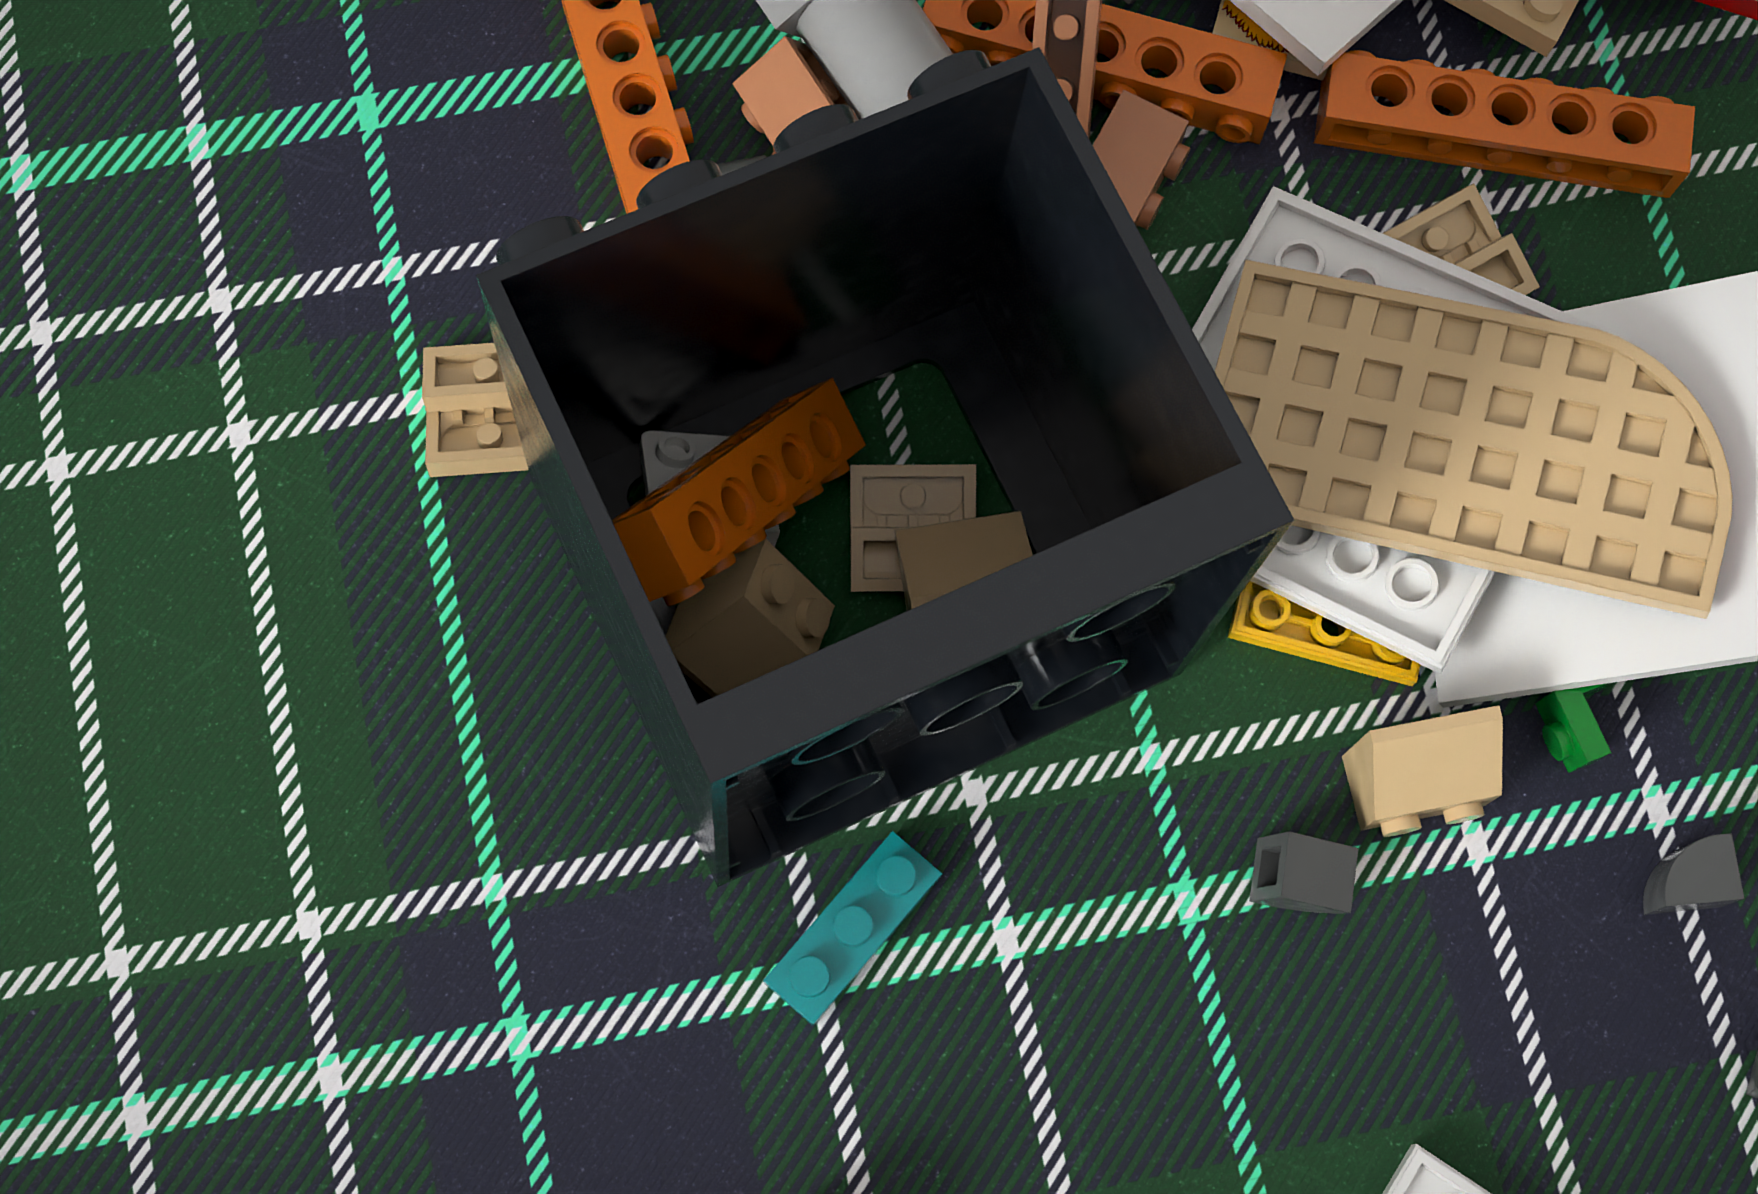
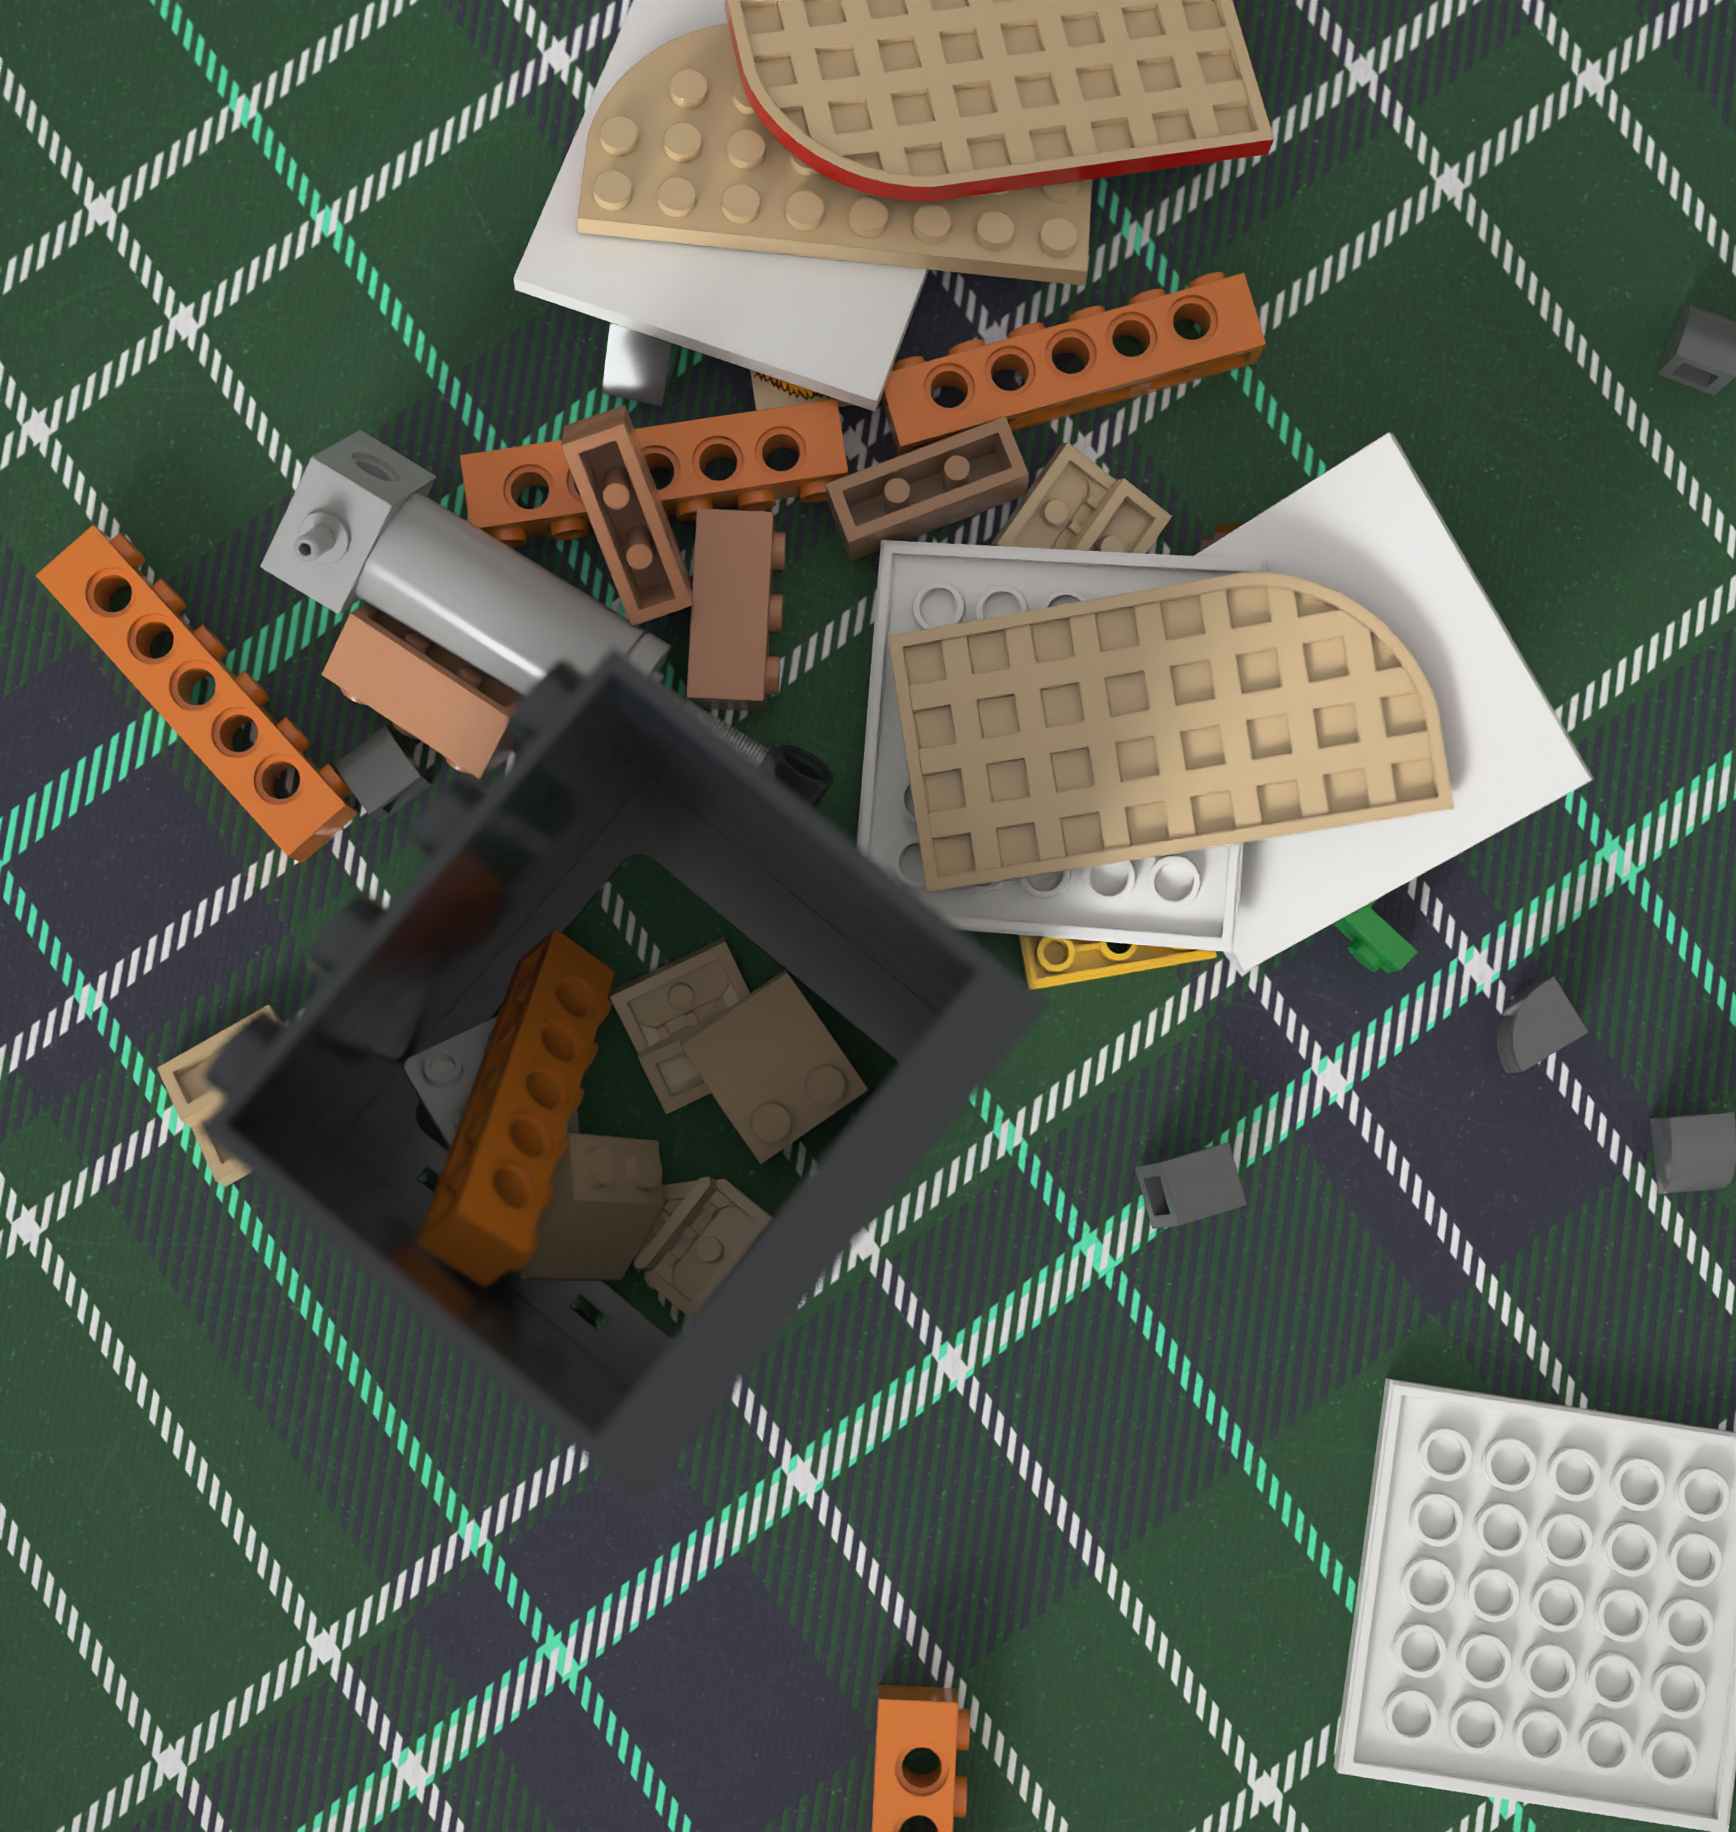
camera: 20 degrees left, 10 degrees up
teal plate [763,831,942,1026] -> none
tan slope [1342,705,1503,837] -> none
none -> medium nougat brick [826,416,1029,562]

